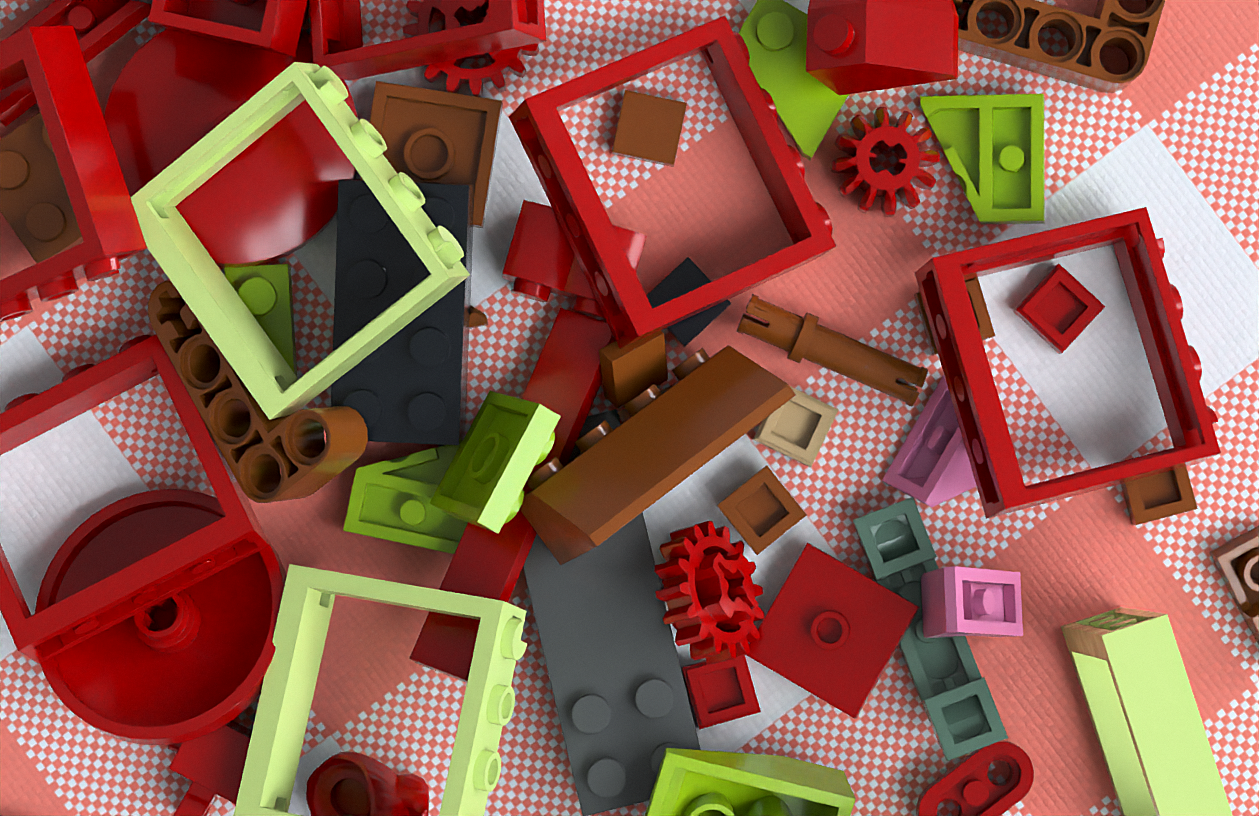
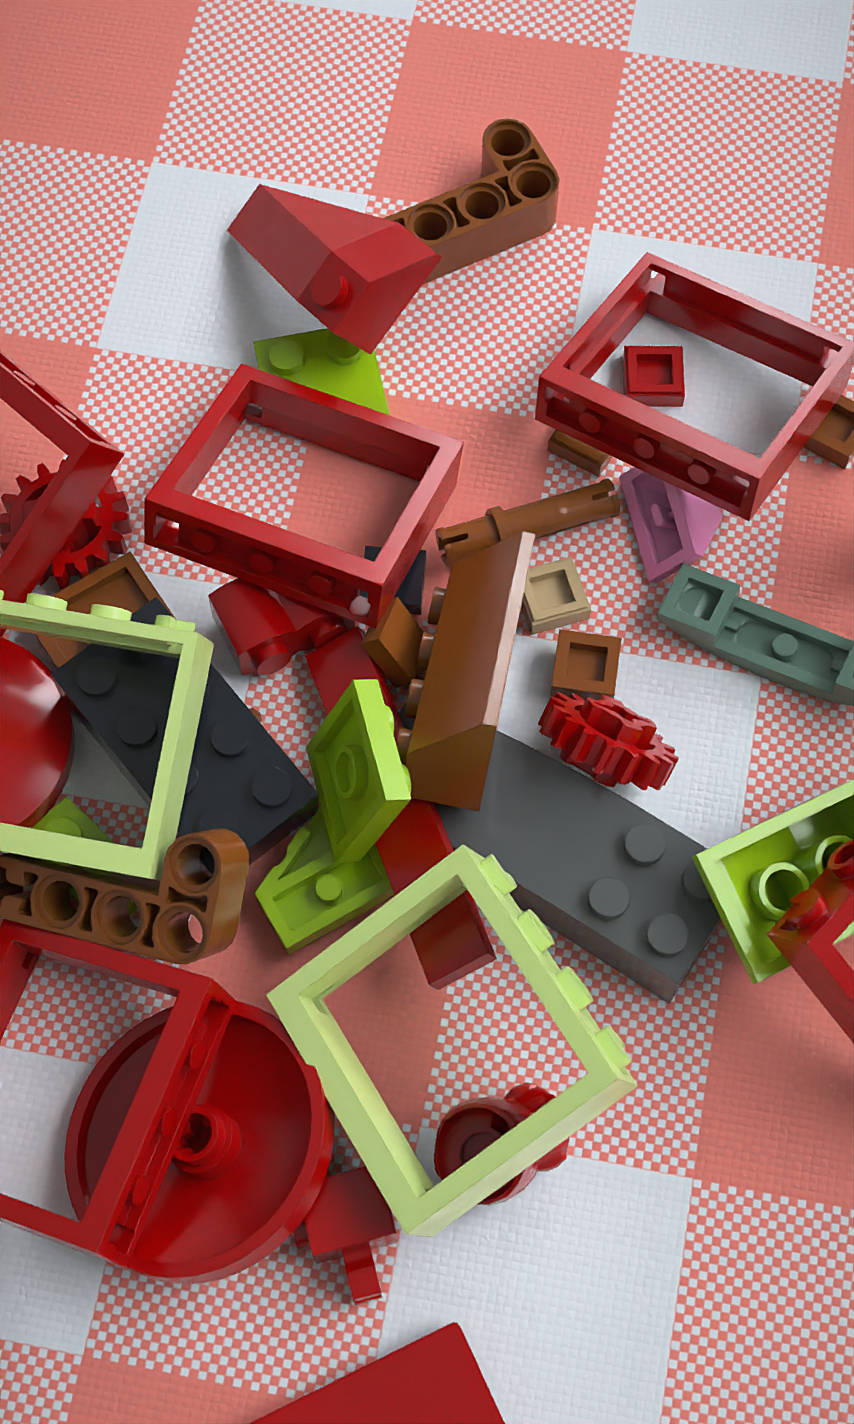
camera: 40 degrees left, 20 degrees down
dark orange tile [612,90,687,167] -> none
red tile [682,655,761,730] -> none
red plate [746,543,920,719] -> none
red gear [830,107,940,217] -> none
lime wing [920,94,1045,224] -> none
bright pink slope [921,566,1023,638] -> none

